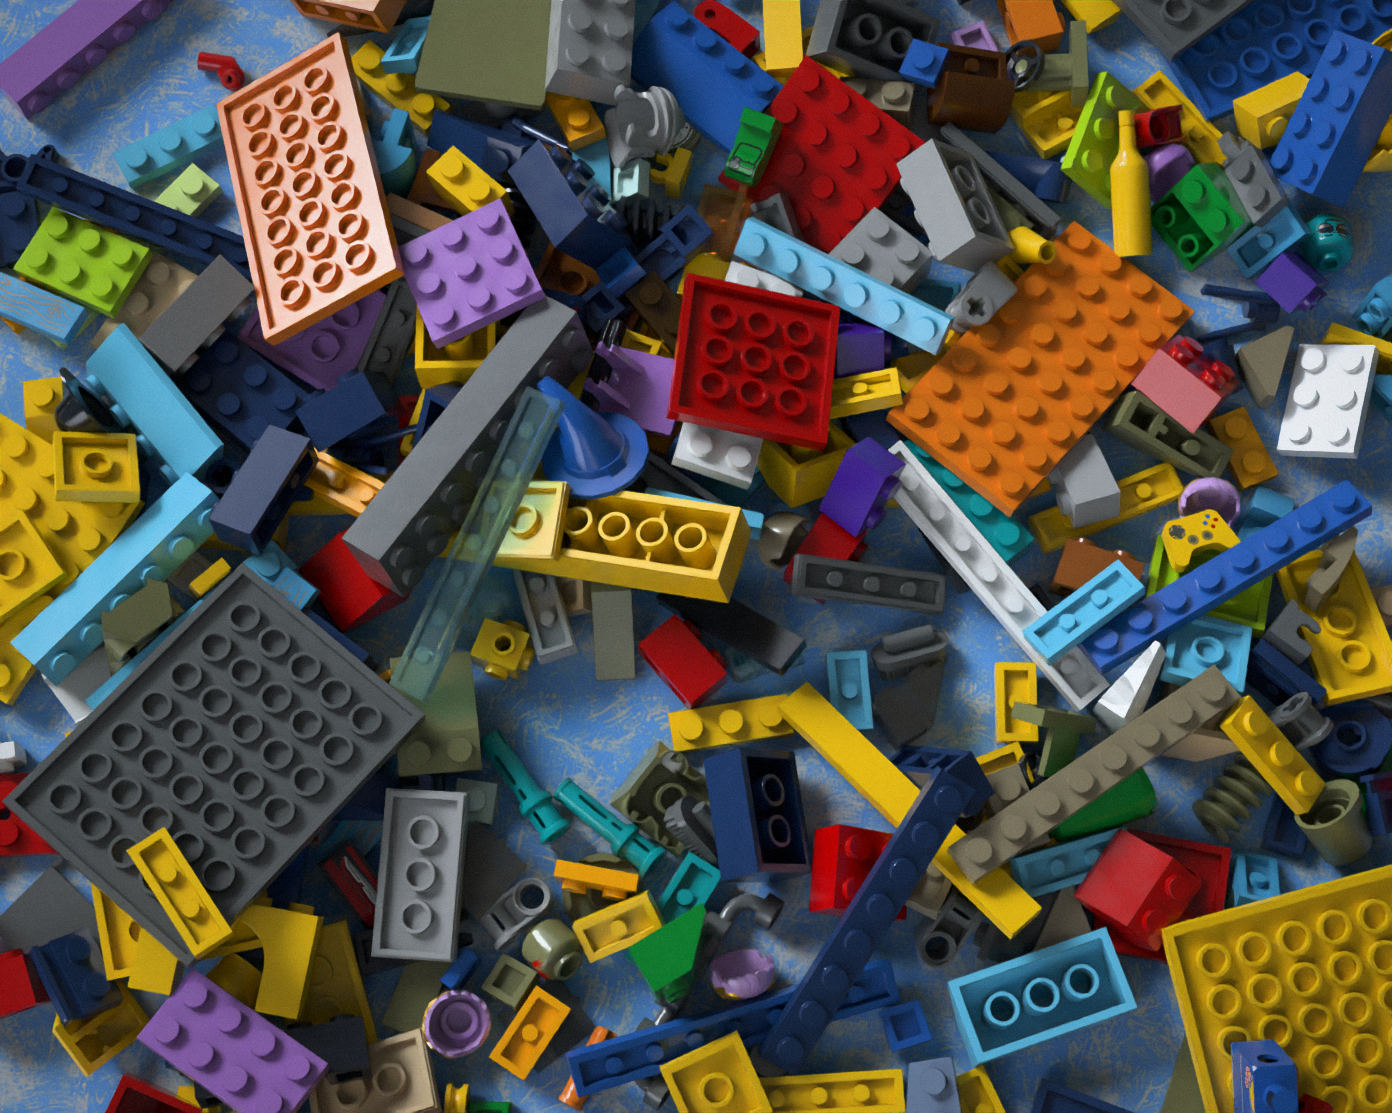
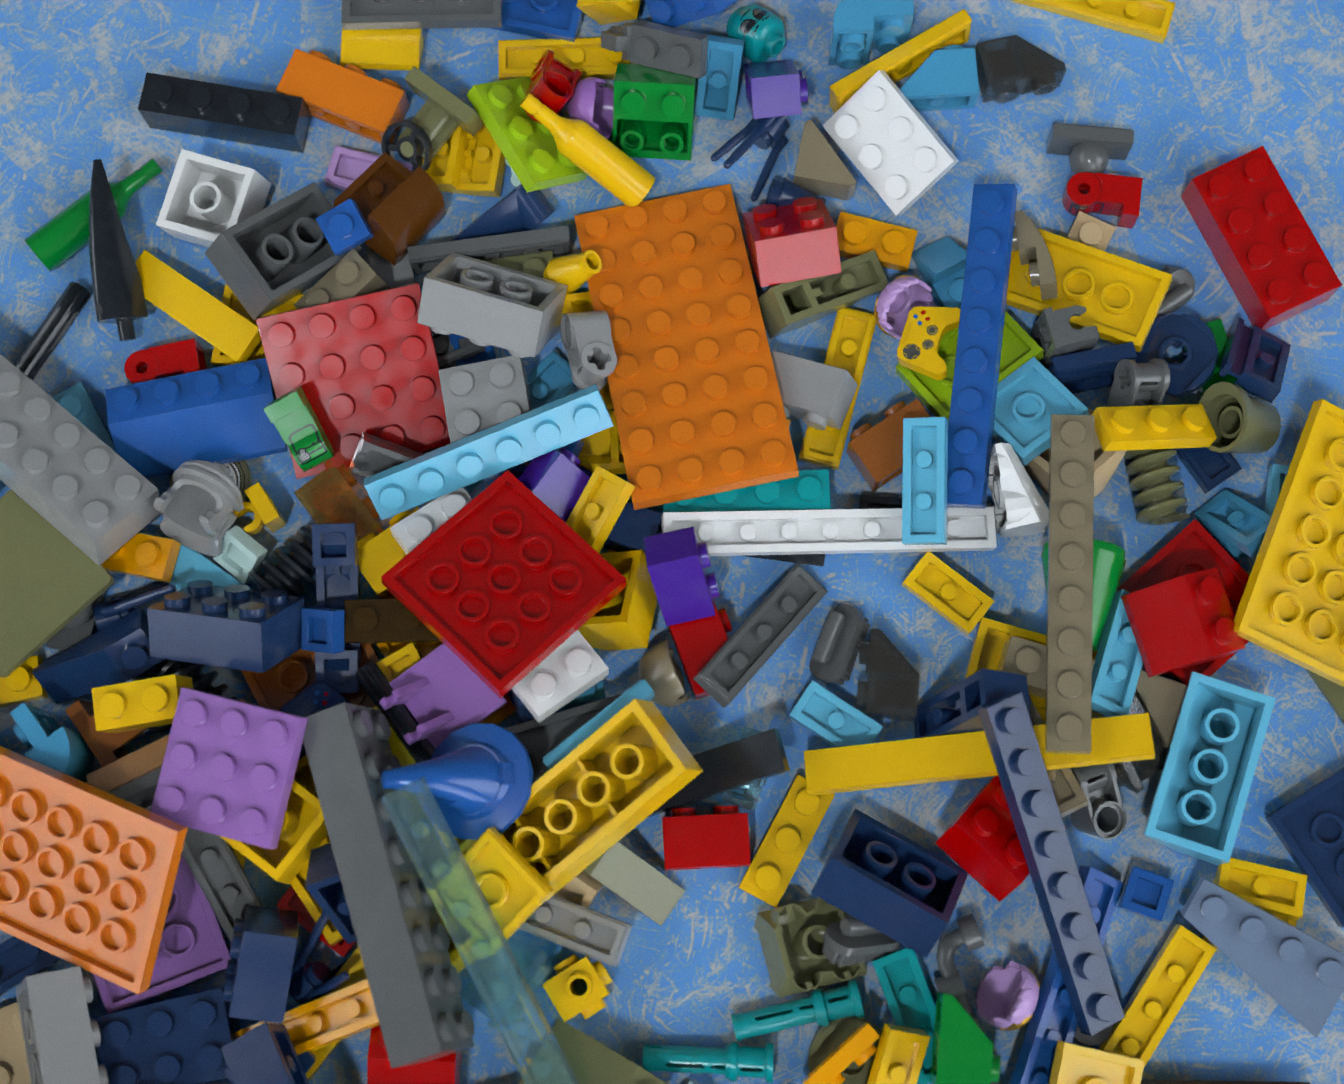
camera: 50 degrees left, 5 degrees up
olive piece [1011,701,1098,791] -> none

